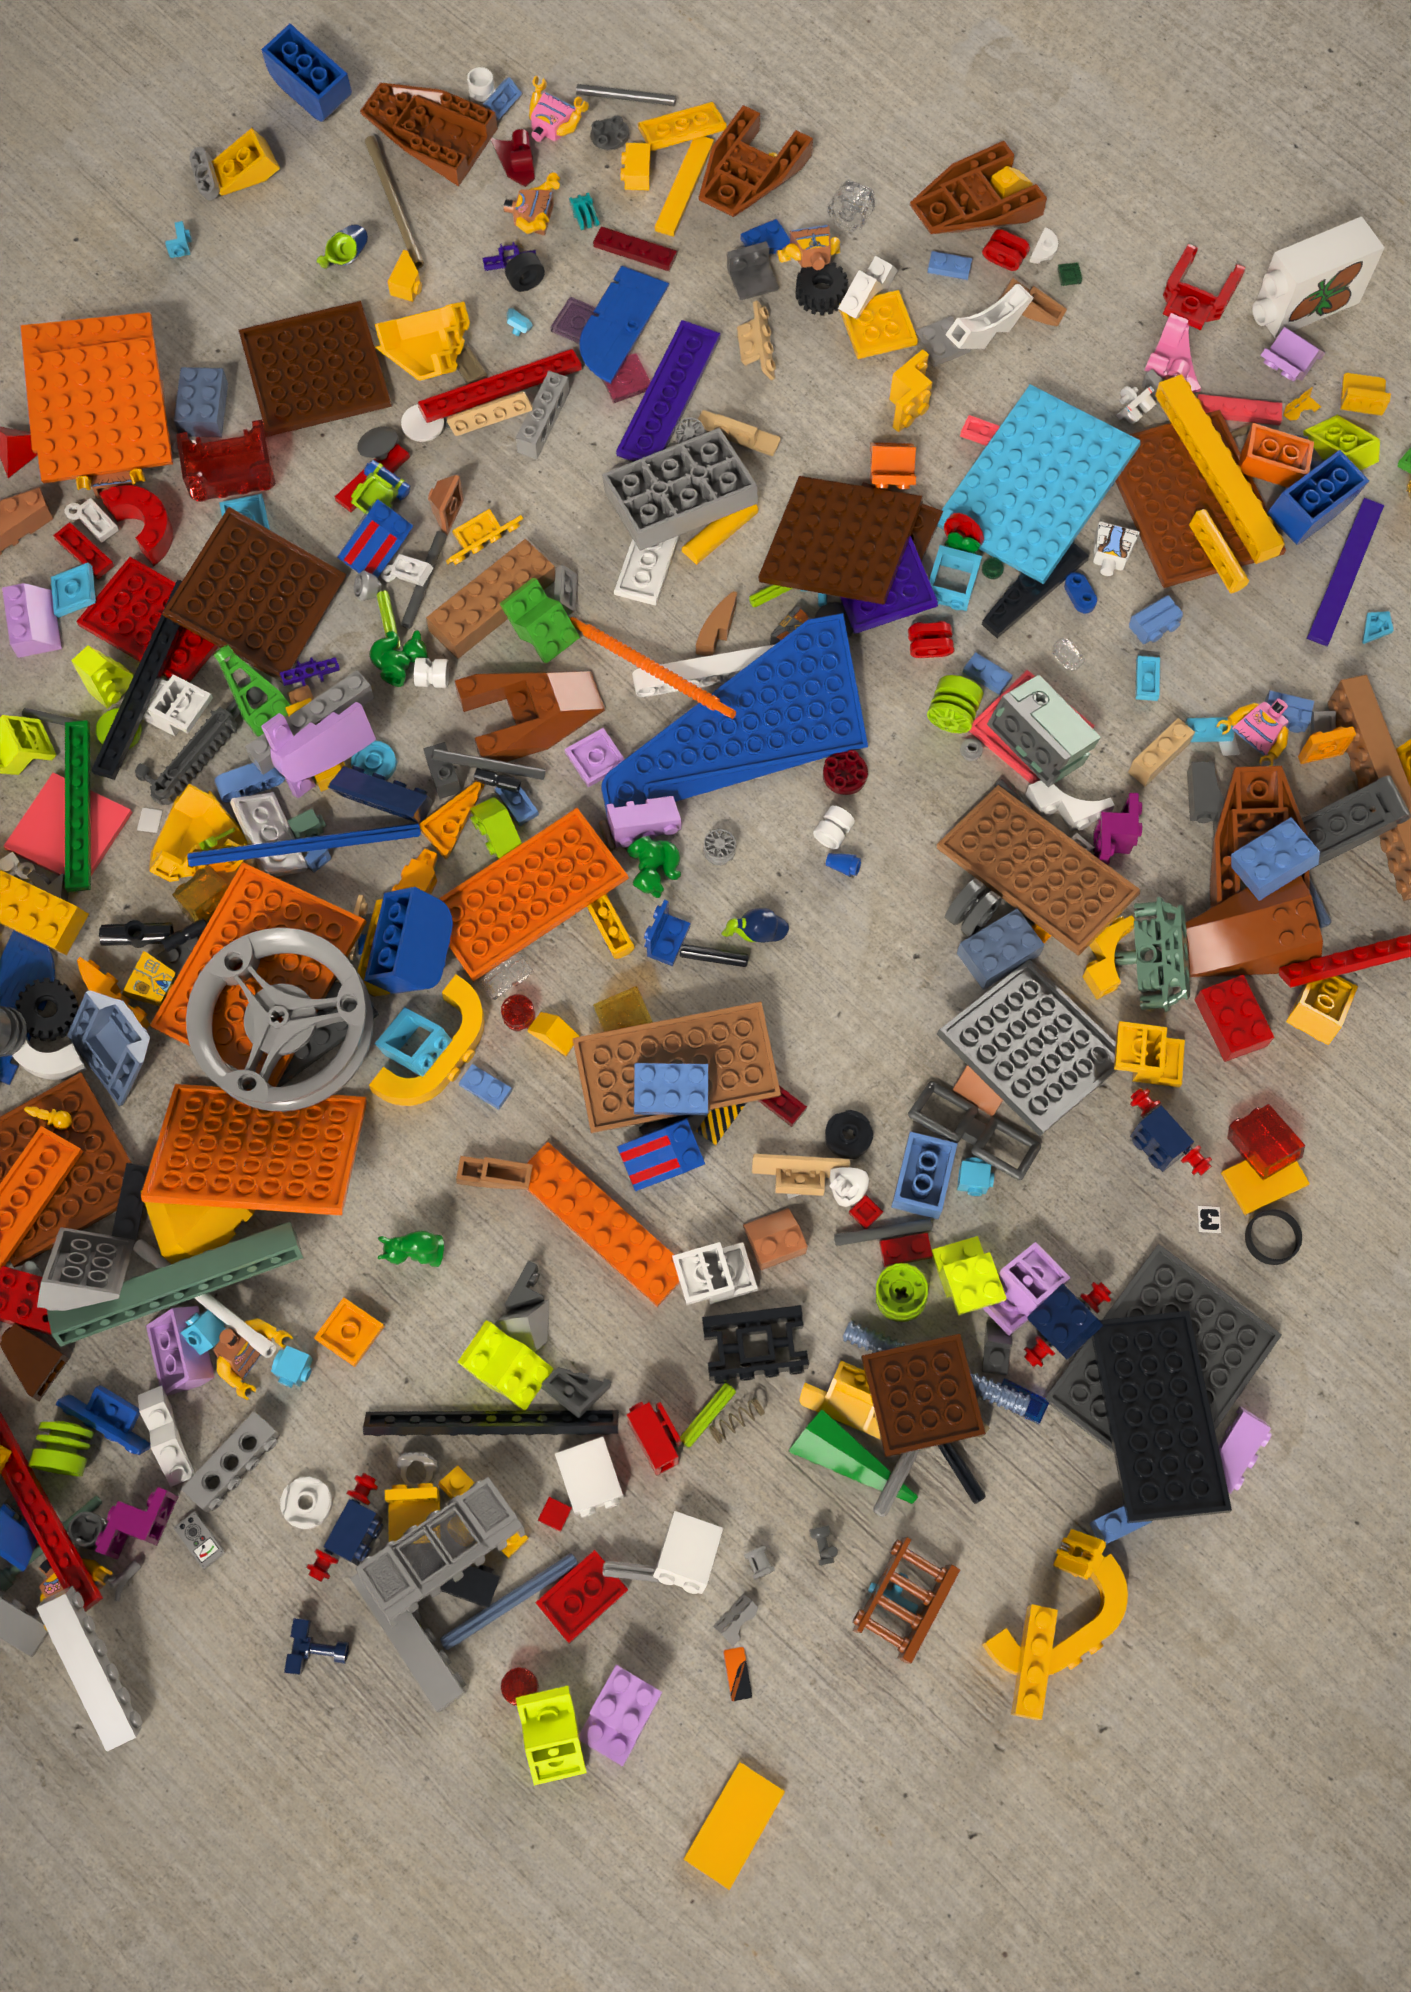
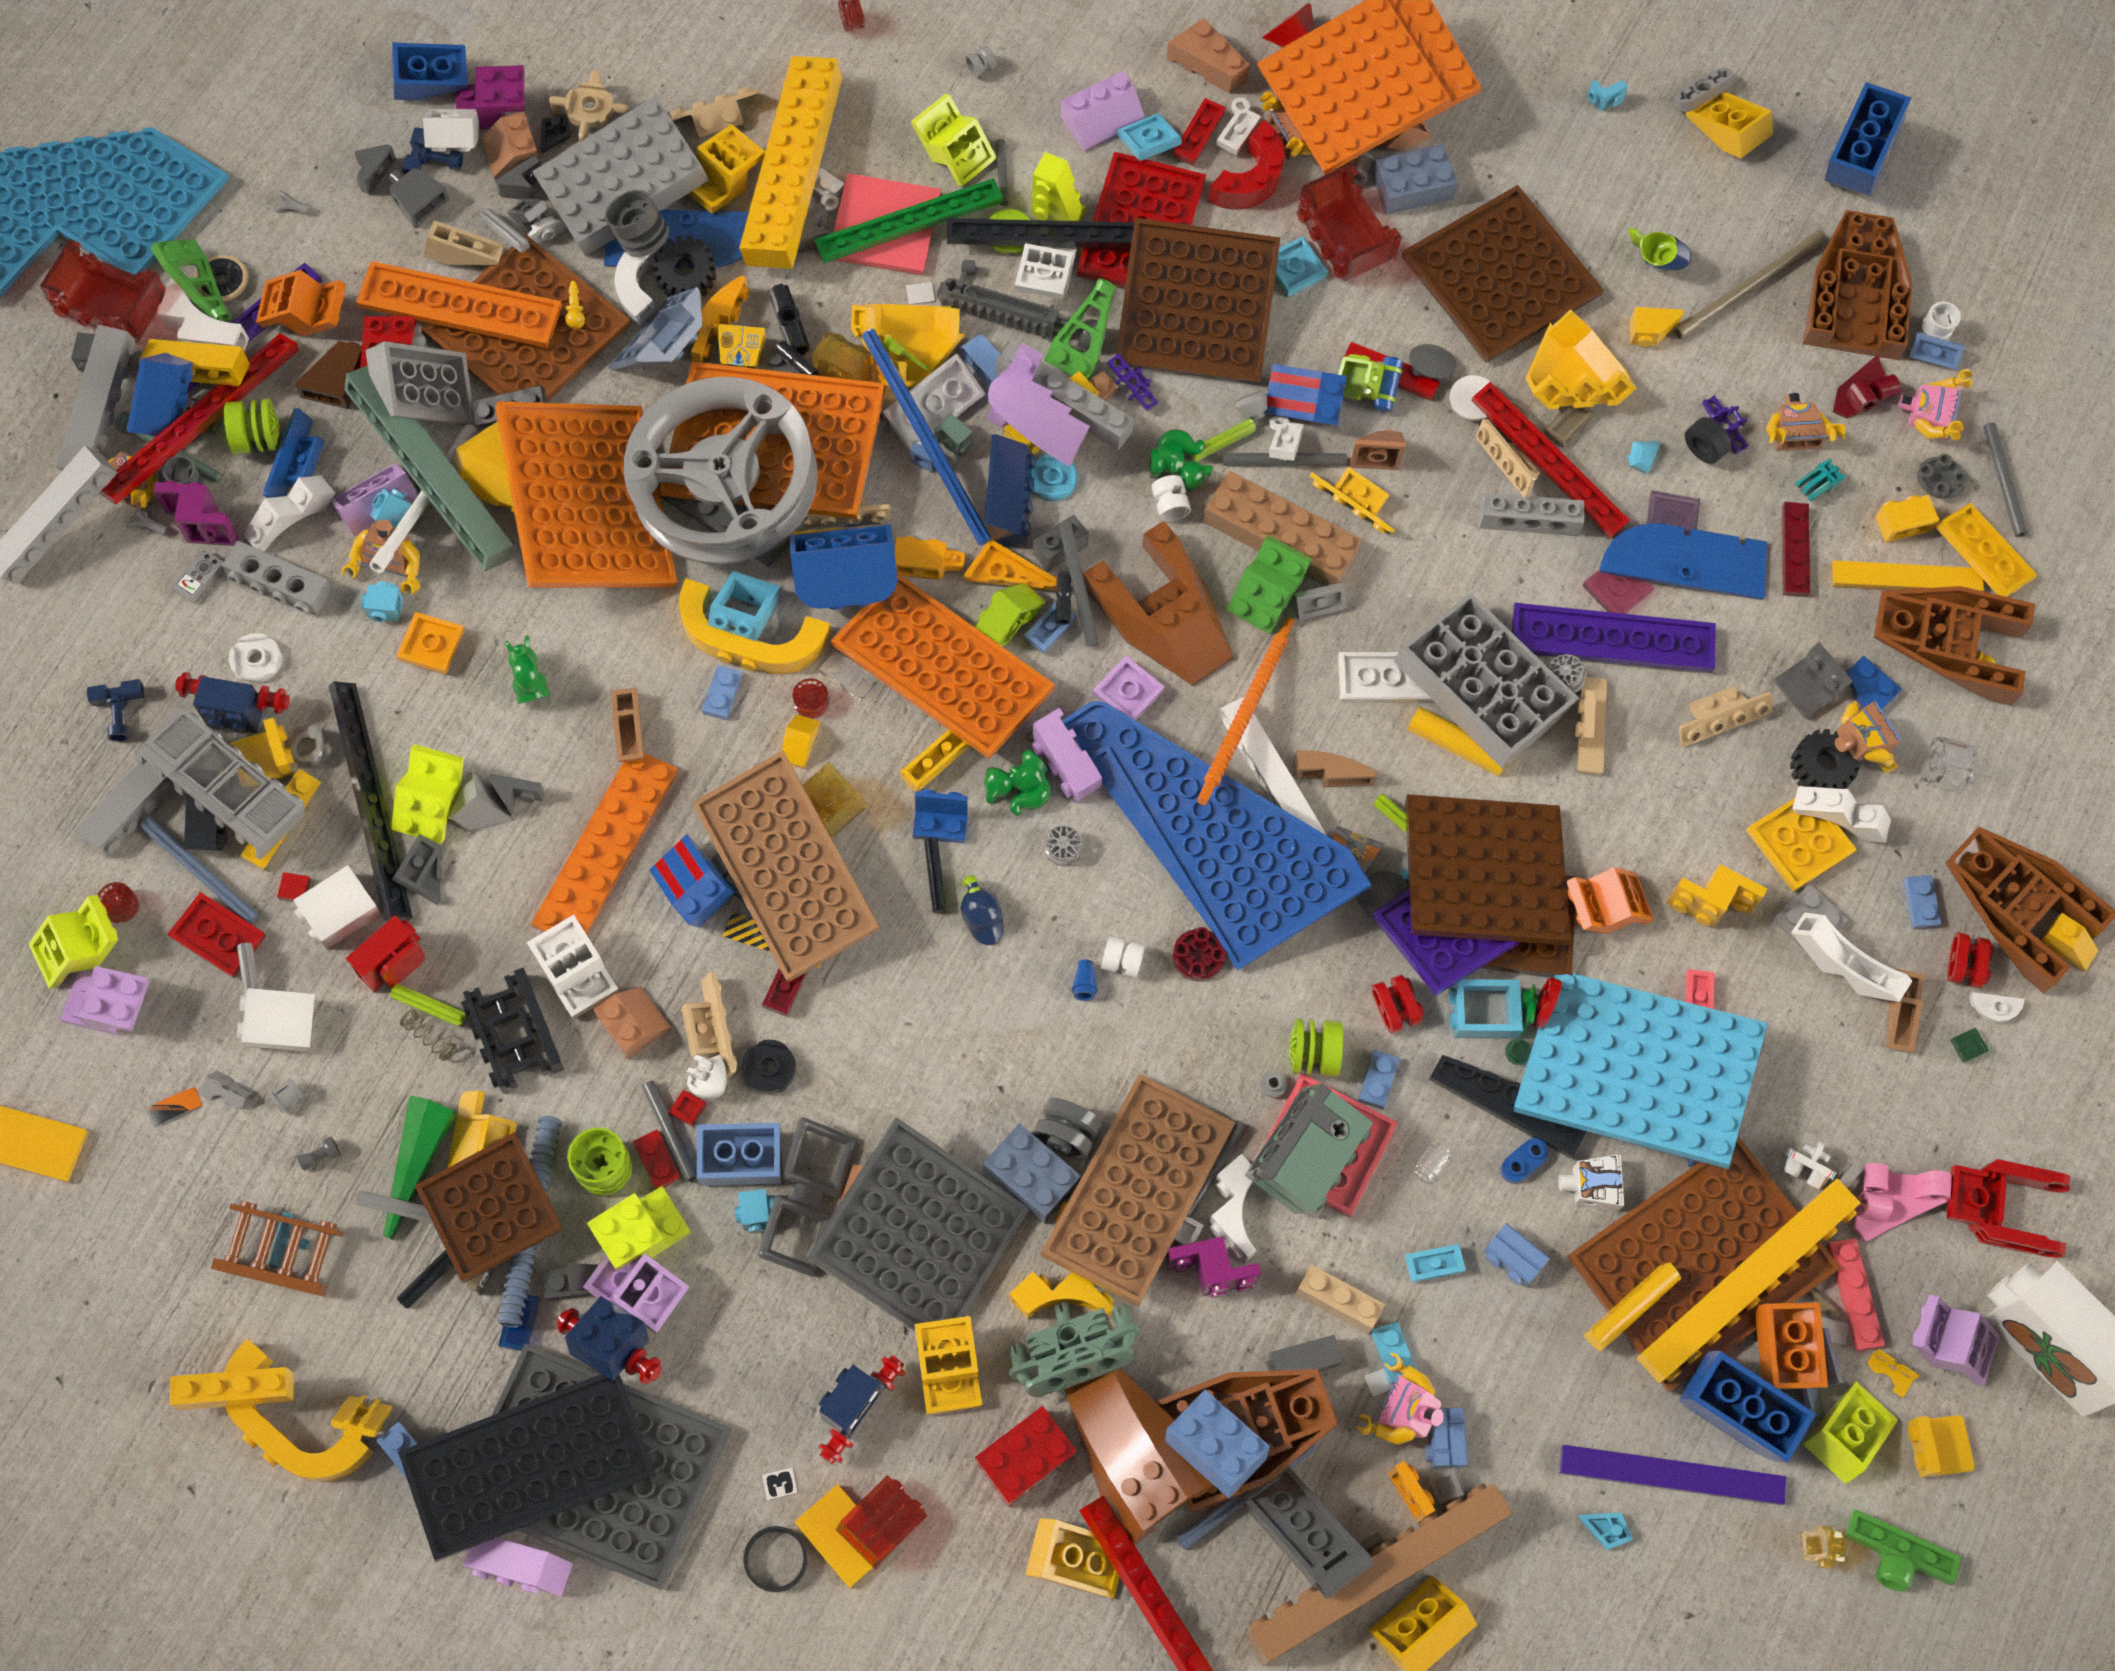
camera: 70 degrees right, 0 degrees up
medium blue brick [634,1063,708,1115] -> none

